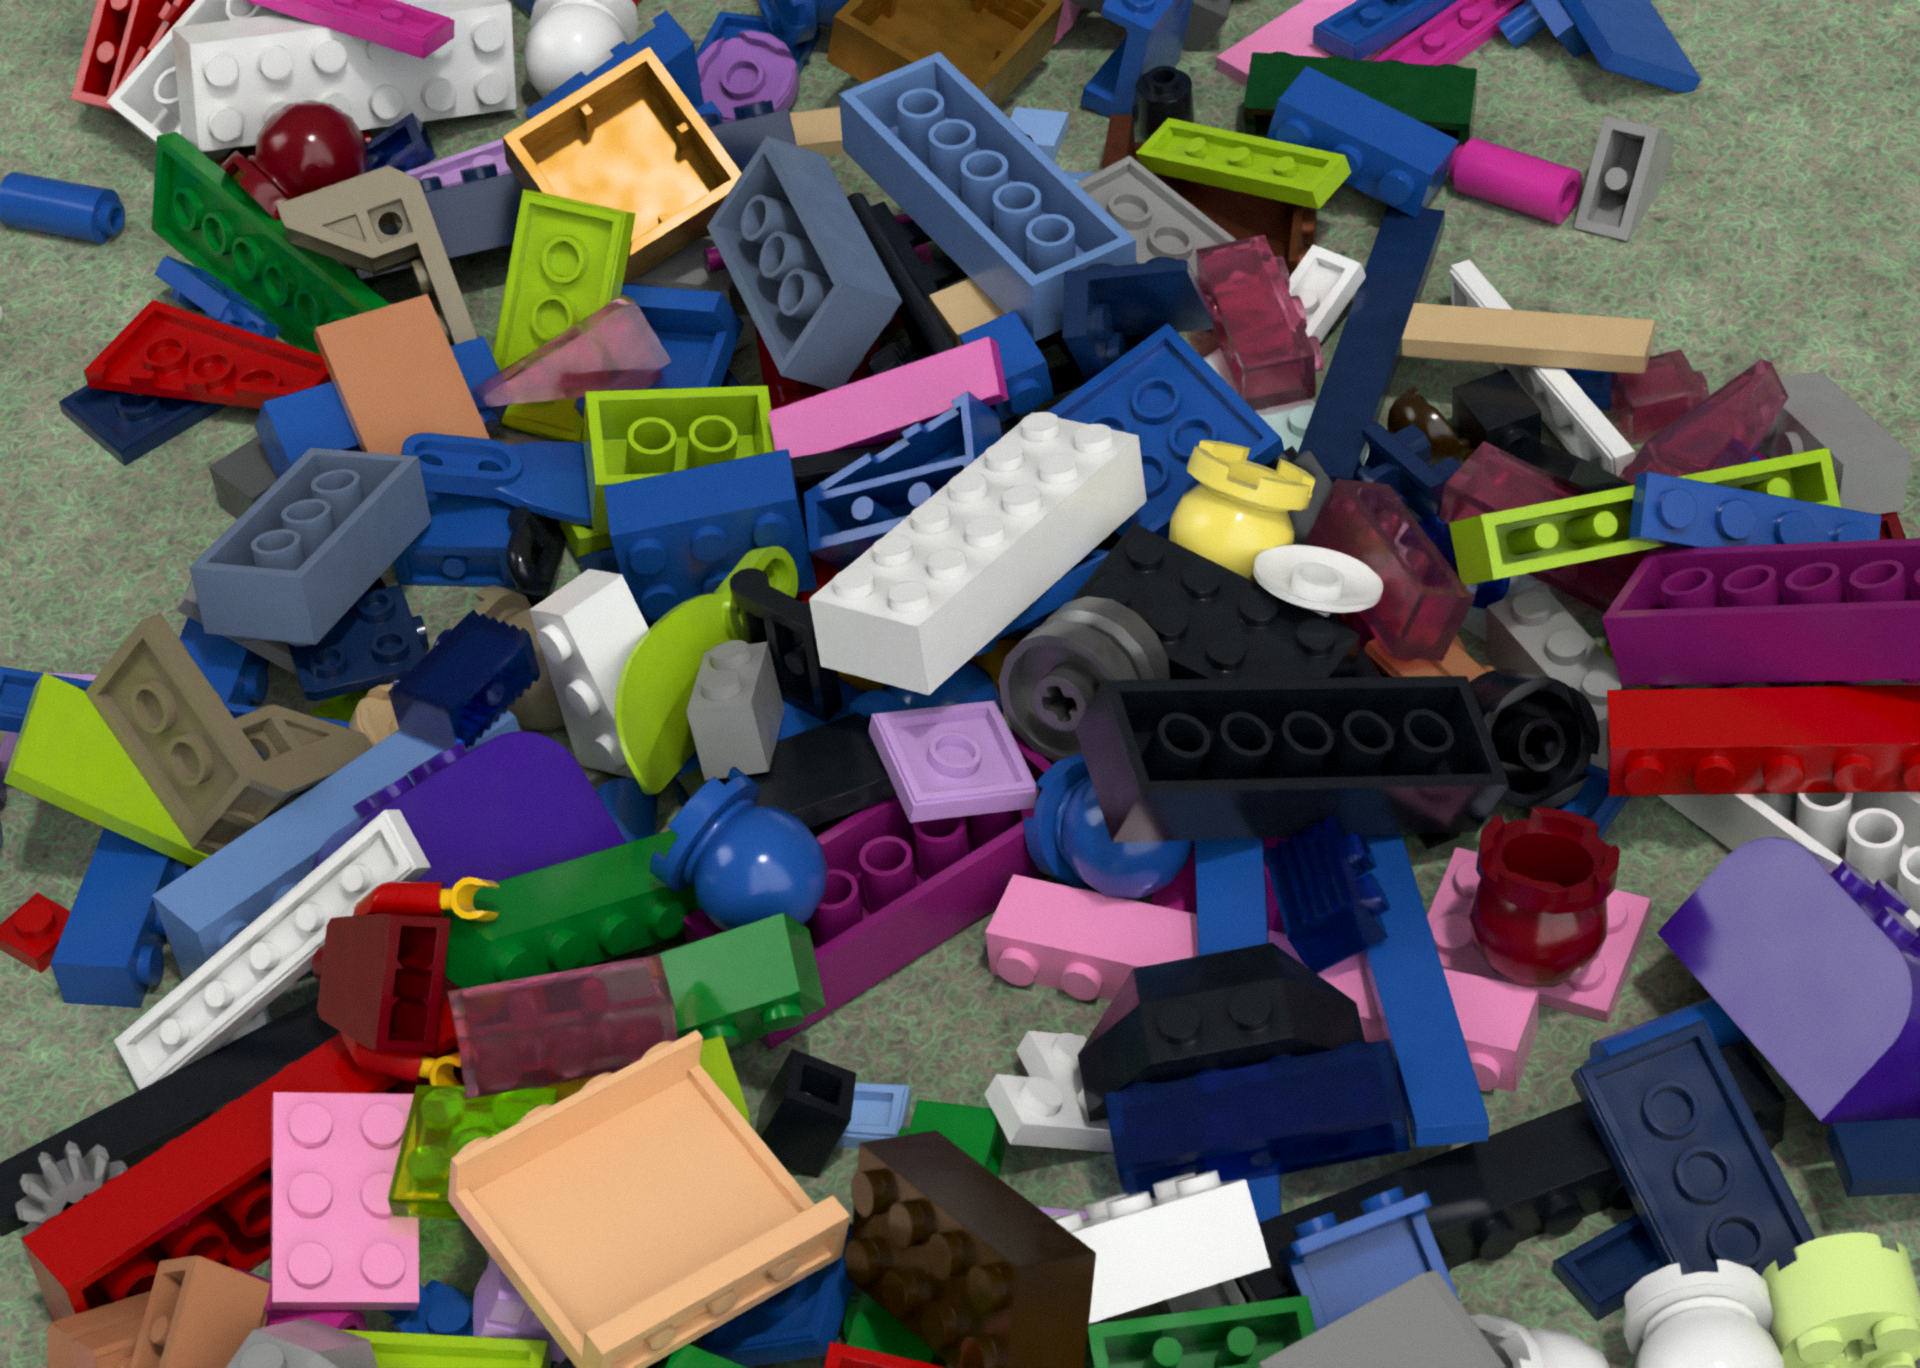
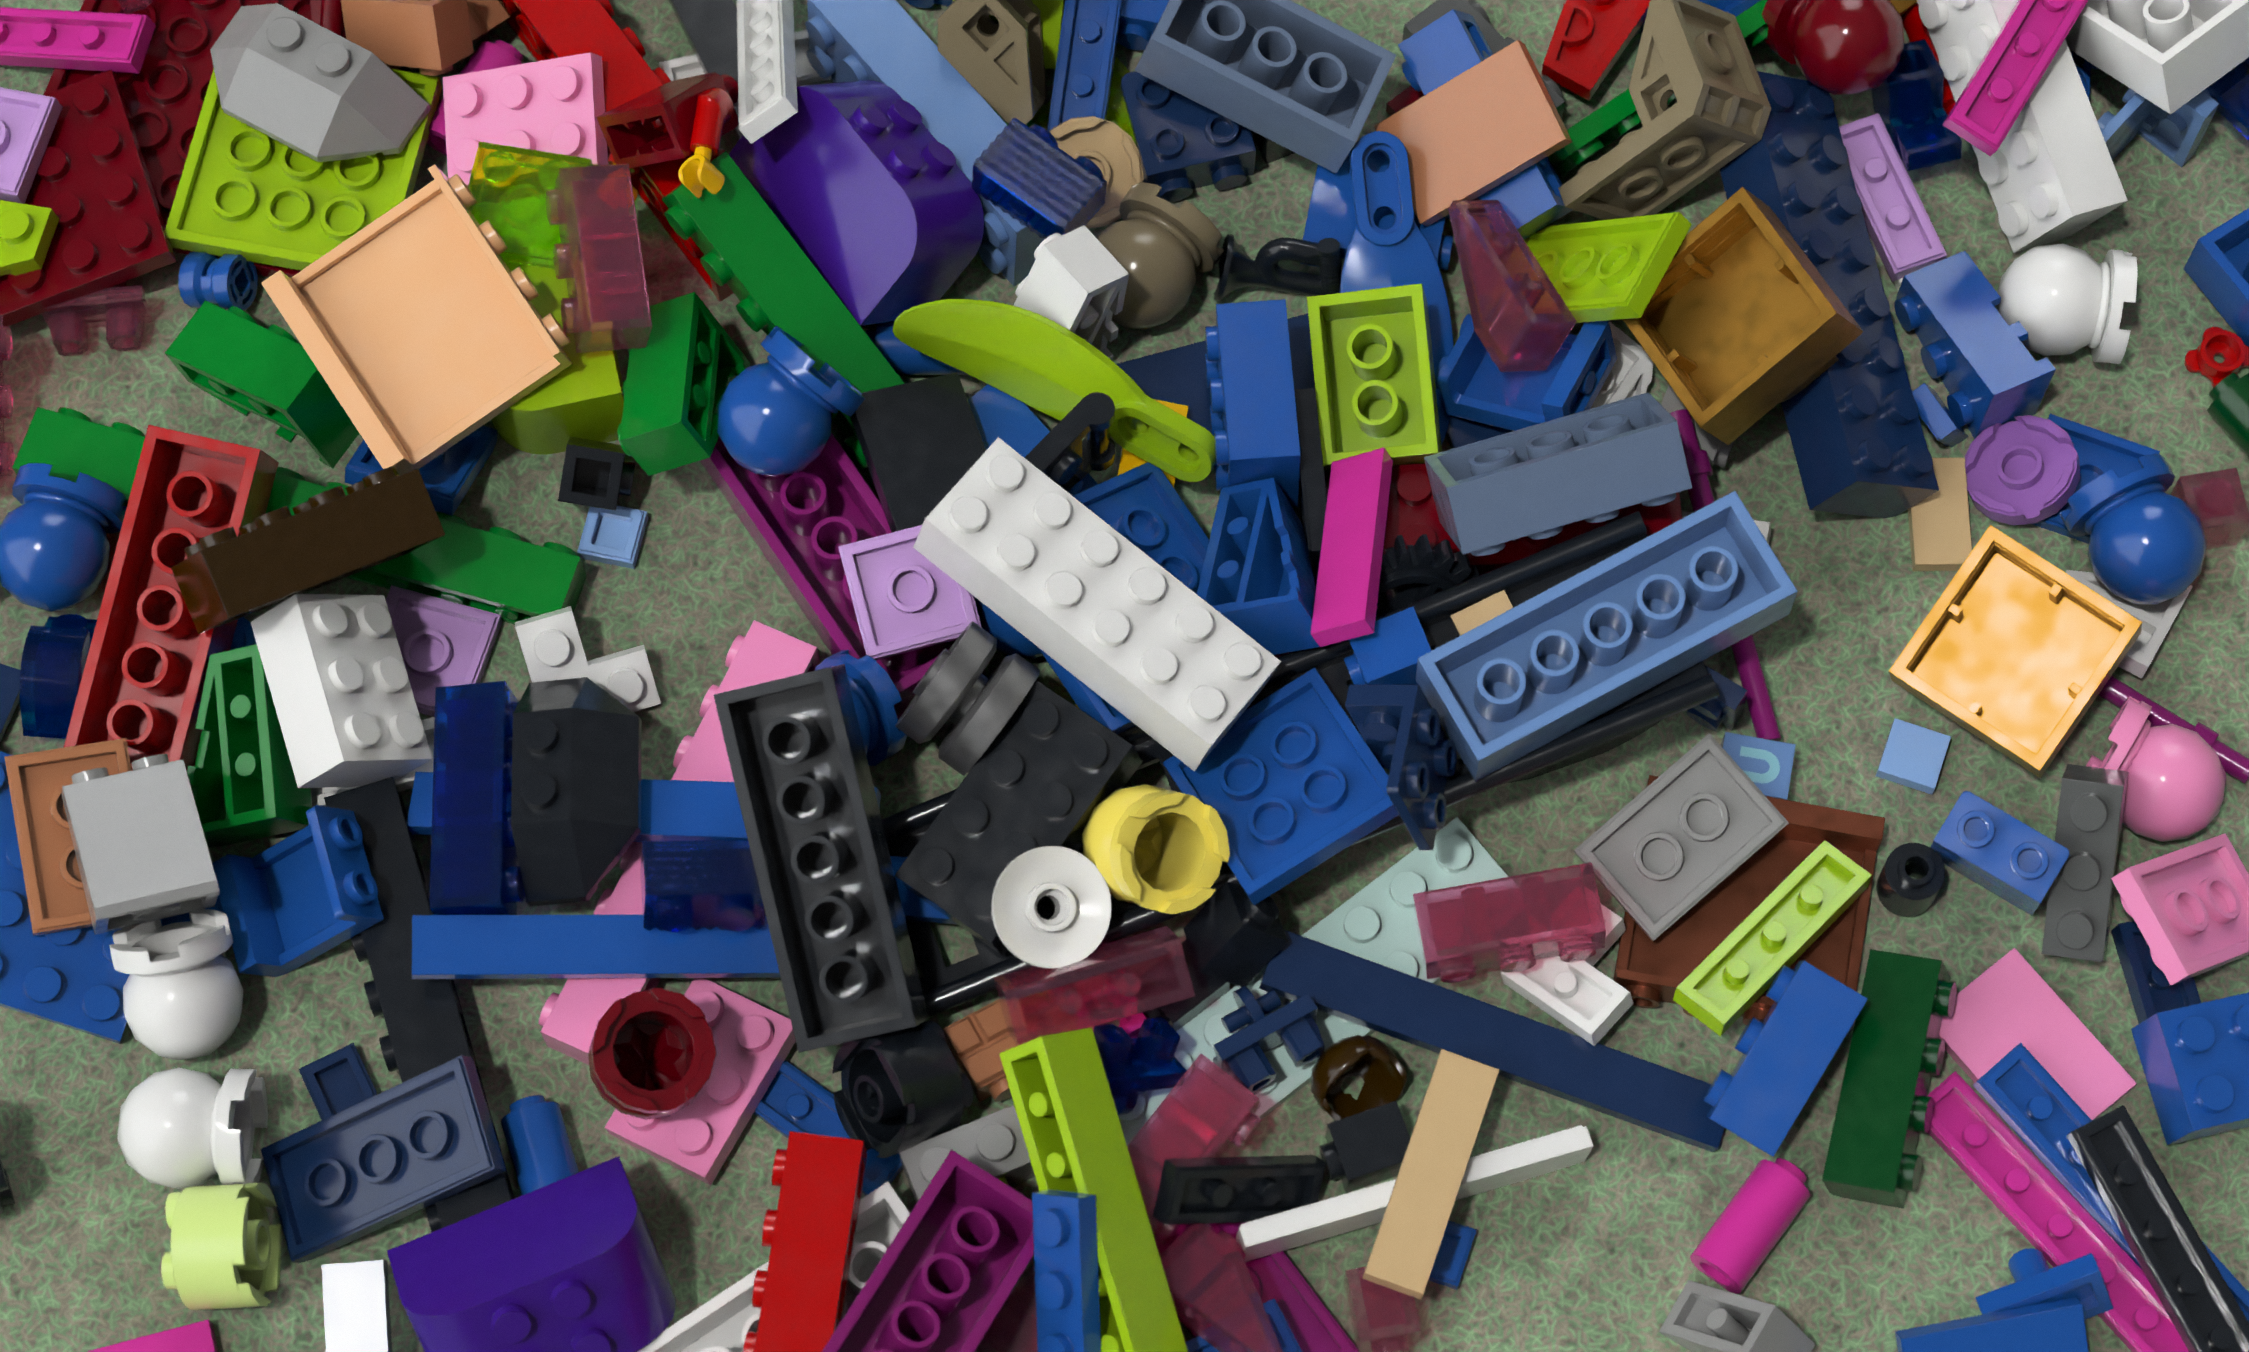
camera: 90 degrees right, 25 degrees up
light grey brick [686,640,785,781] -> none

